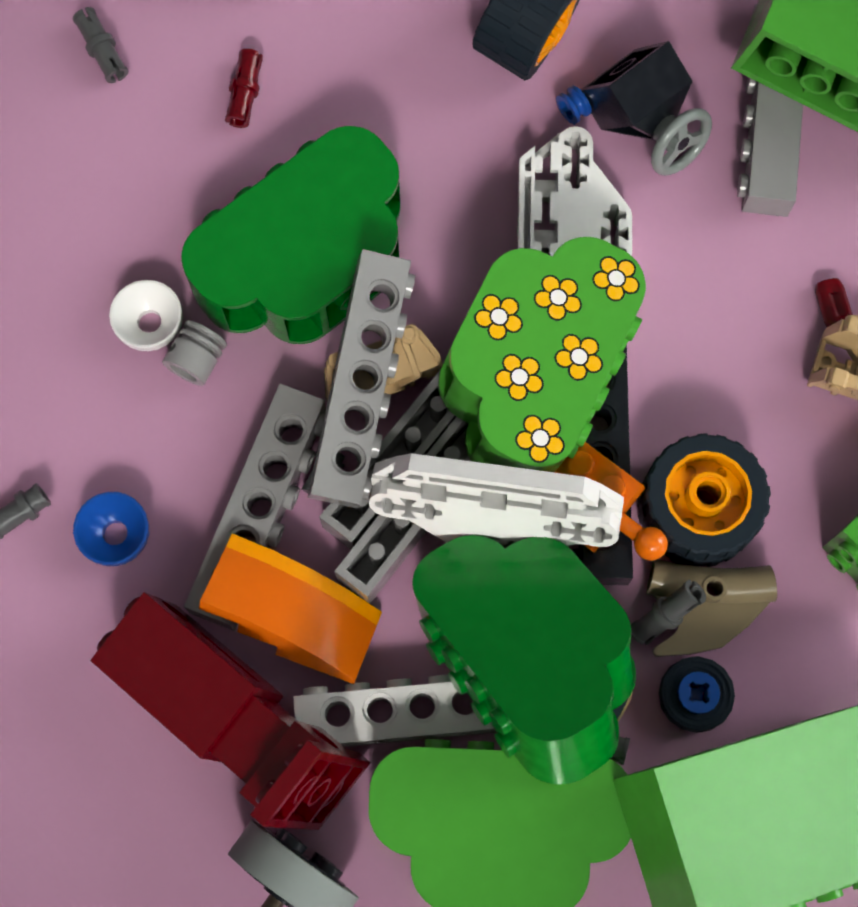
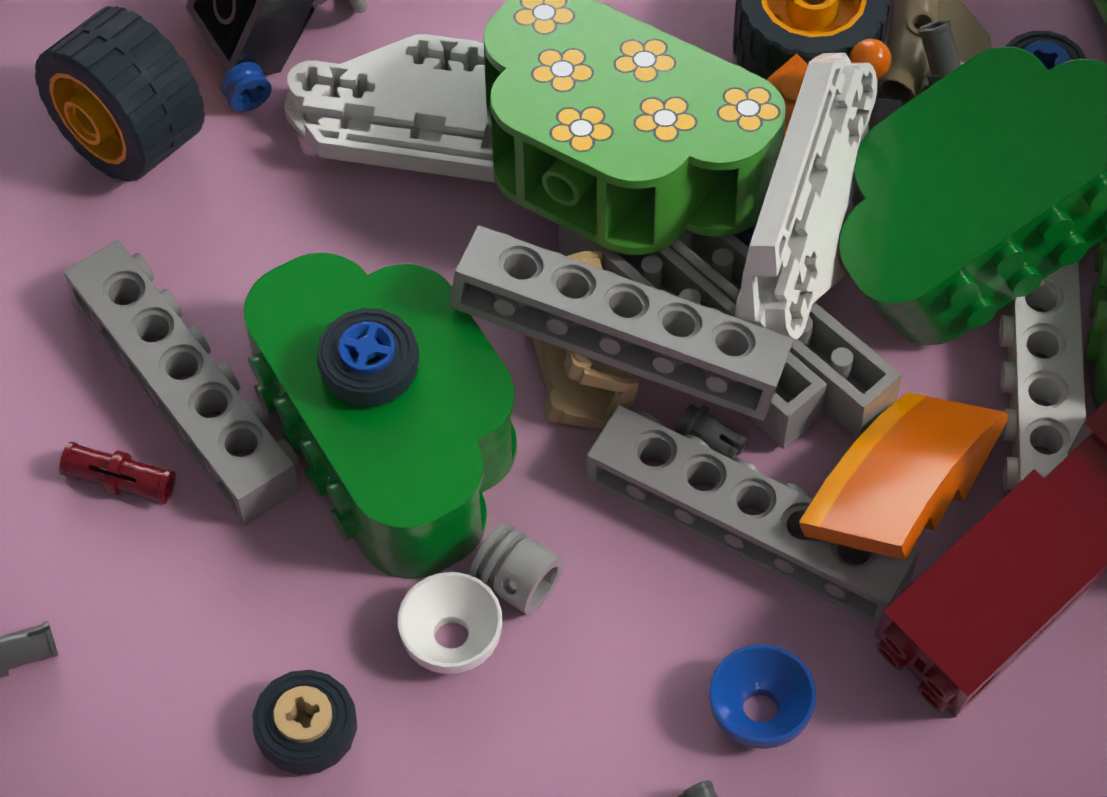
camera: 80 degrees left, 15 degrees down
none -> light grey brick [63,239,300,526]
none -> black wheel [252,669,357,775]
none -> black wheel [317,308,419,407]

